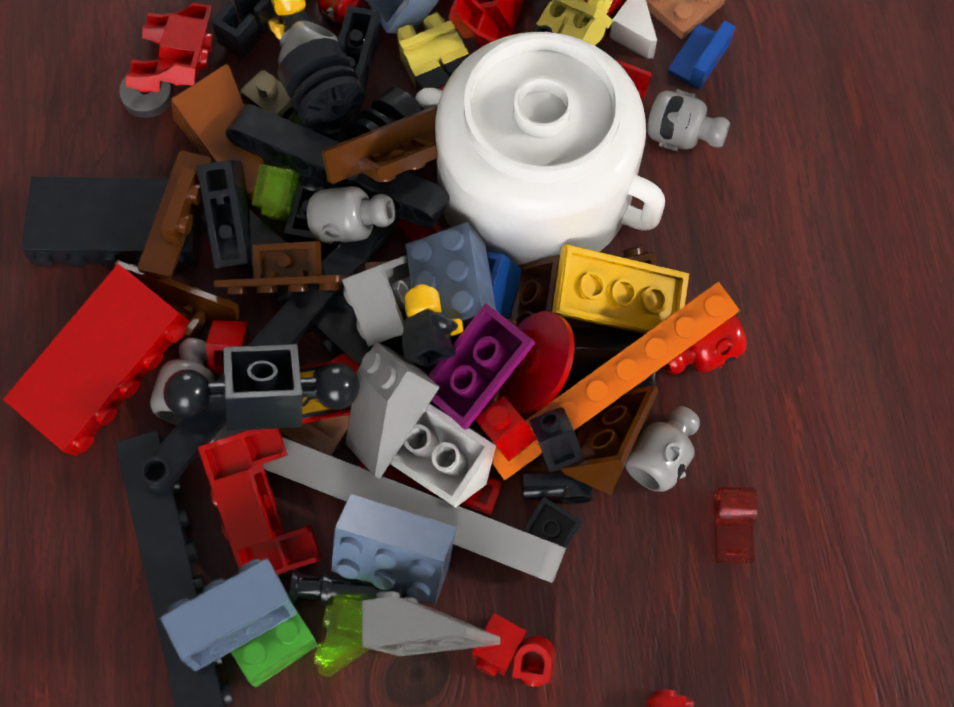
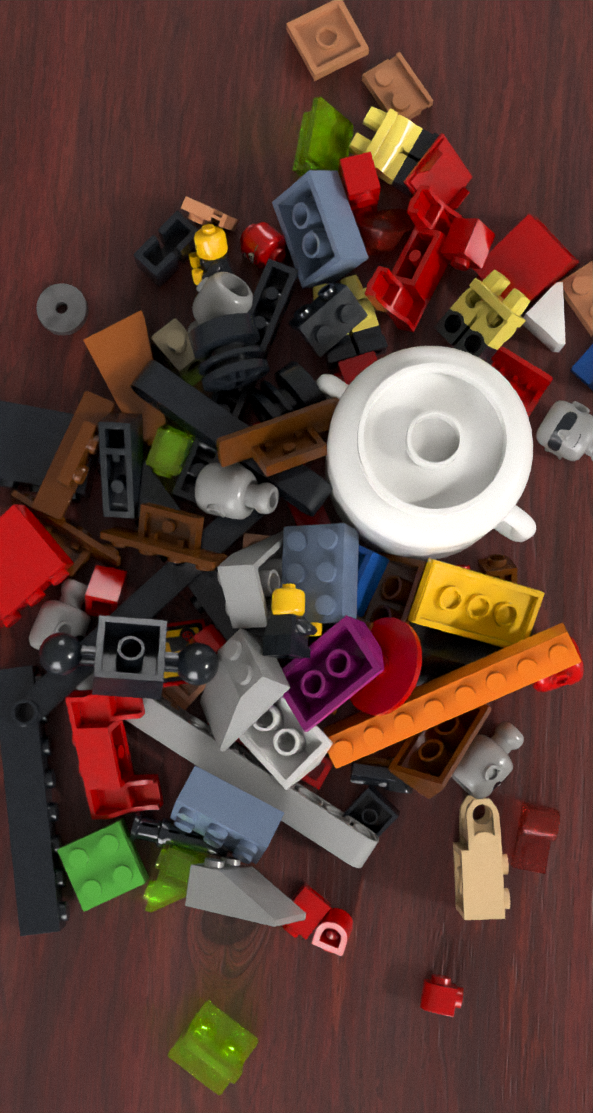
camera: 10 degrees right, 15 degrees up
red bracket [125,3,213,92] -> none
sand blue brick [160,558,298,672] -> none
red brick [475,396,537,462] -> none
black bracket [530,407,584,473] -> none
none -> black bracket [288,283,368,357]
none -> tan brick [453,795,510,920]

